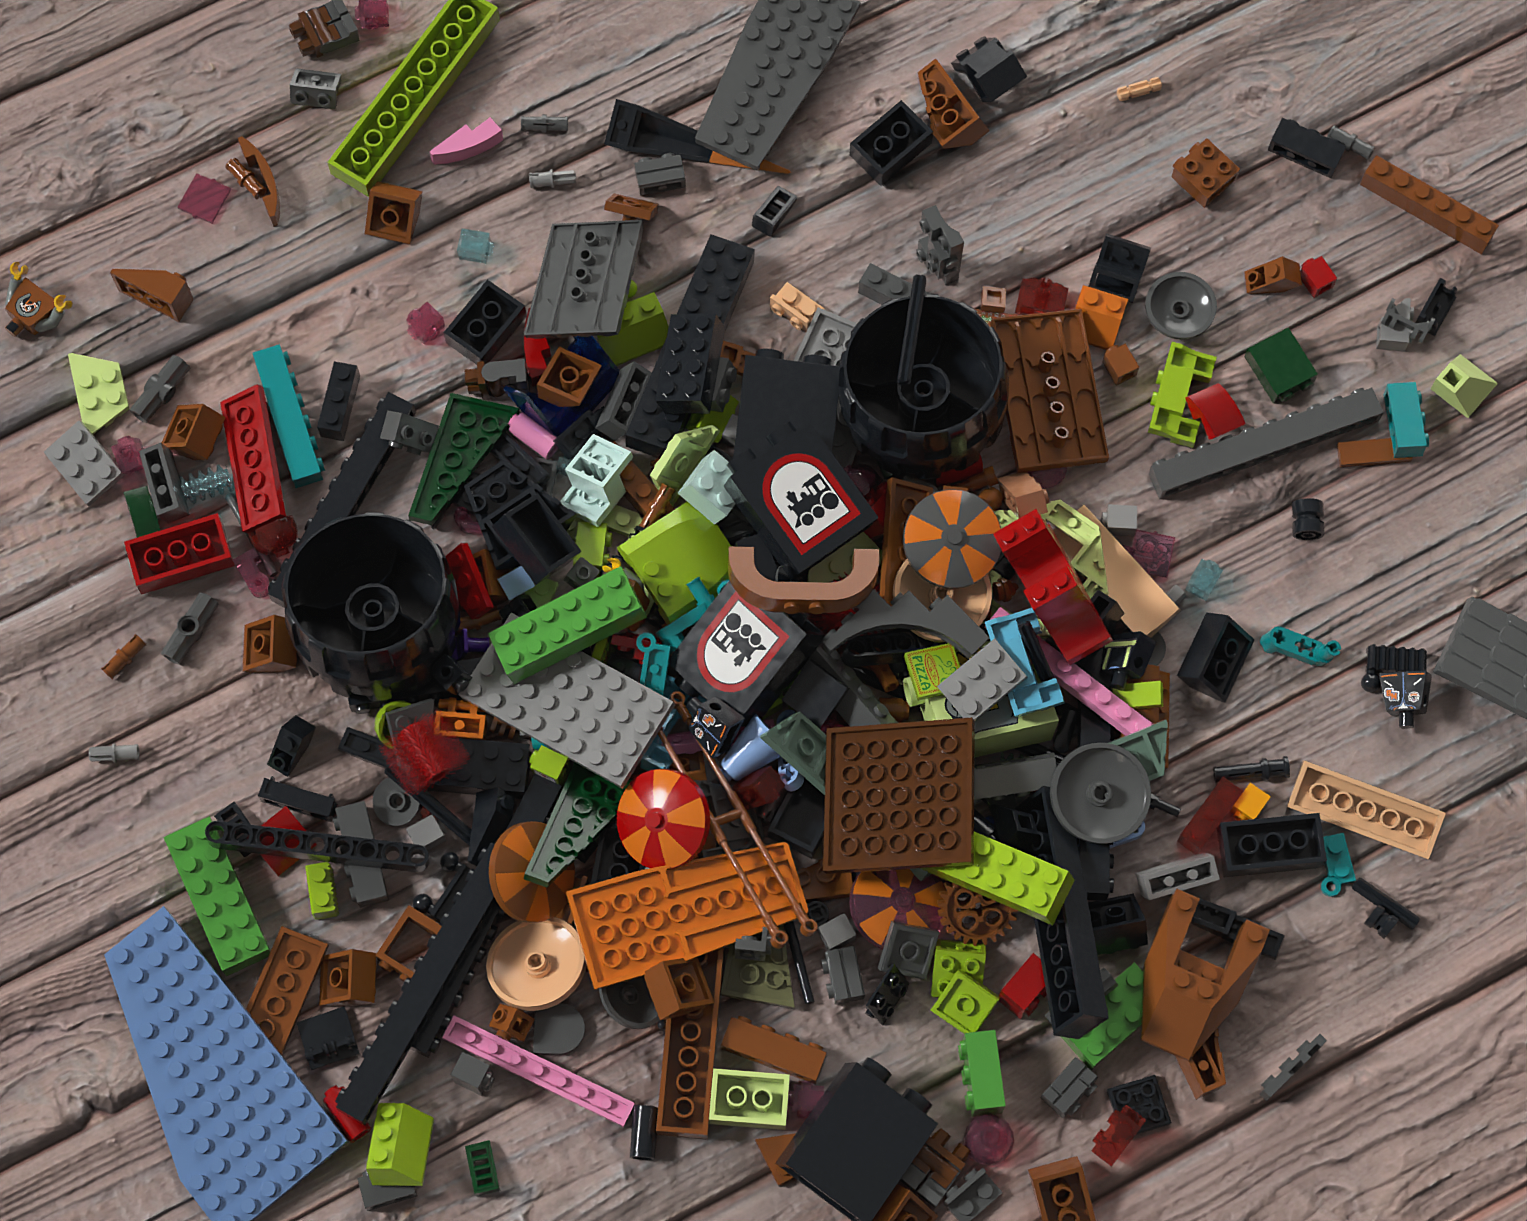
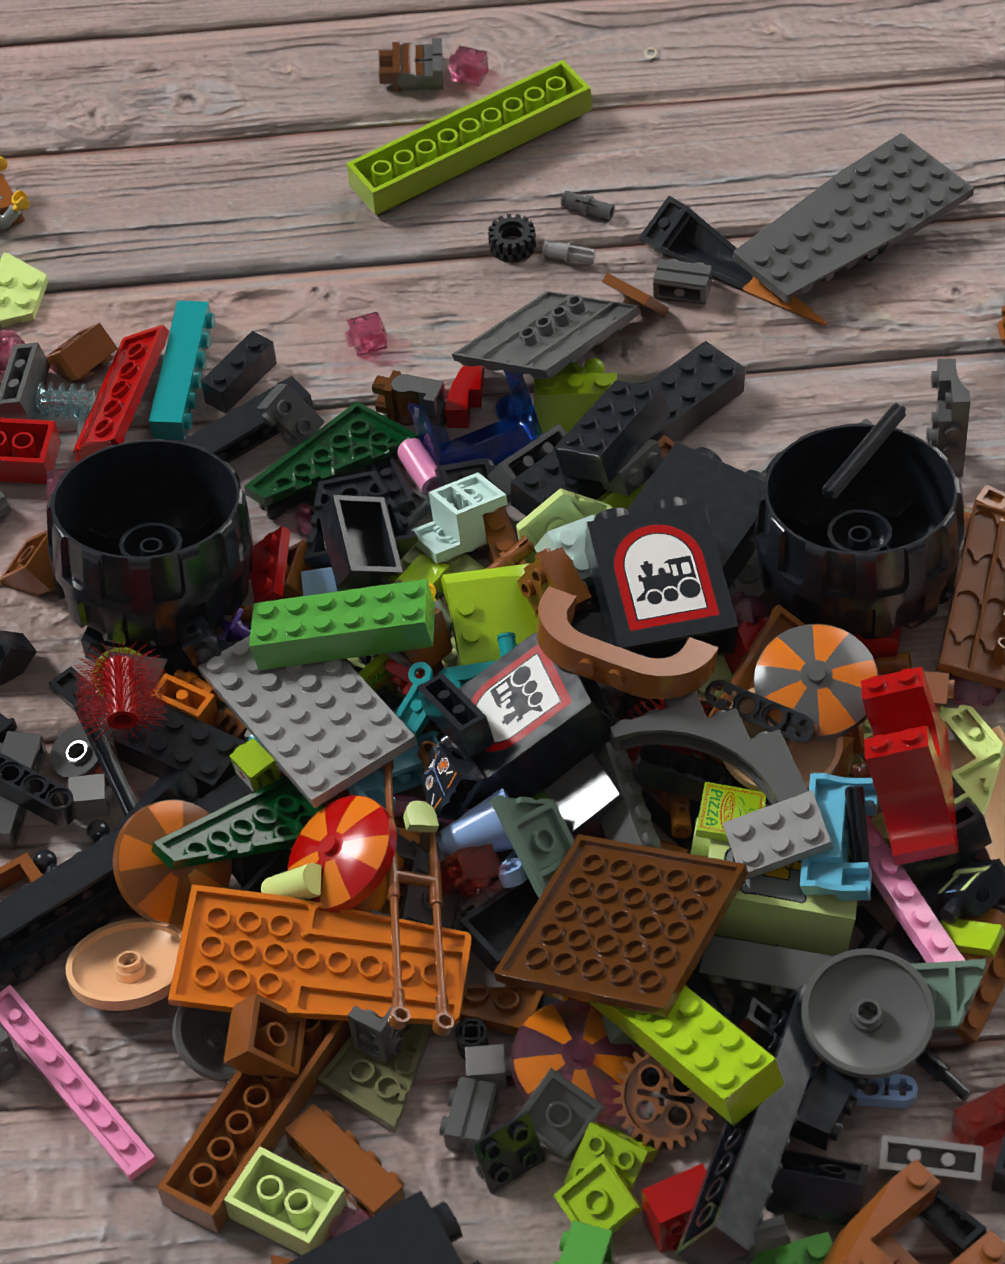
camera: 30 degrees right, 20 degrees down
dark orange slope [110,269,194,322] -> none
dark grey piece [129,355,191,423] -> none
clear pink piece [177,173,231,224] -> none
dark orange pin [225,158,267,199] -> none
dark orange slope [238,136,280,227] -> none
dark grey bracket [290,68,341,109] -> none
dark orange slope [365,181,423,244] -> none
bright pink slope [429,117,503,165] -> none
black brick [443,279,527,365] -> none
clear light blue brick [457,228,494,264] -> none
dark orange brick [489,1004,535,1042] -> none
dark grey tile [533,1003,585,1055] -> none
dark orange slope [537,347,602,407] -> none
black pin [629,1105,658,1160] -> none
black slope [752,186,797,237] -> none
light nougat bracket [770,282,825,332] -> none
black bar [784,920,815,1004] -> none
black brick [849,100,933,186] -> none
none -> yellowish green brick [261,863,321,900]
none -> yellowish green tile [403,801,439,833]
none -> black brick [416,673,495,759]
none -> black tyre [488,214,536,262]
none -> dark orange brick [517,547,592,618]
none -> black beam [705,679,818,745]

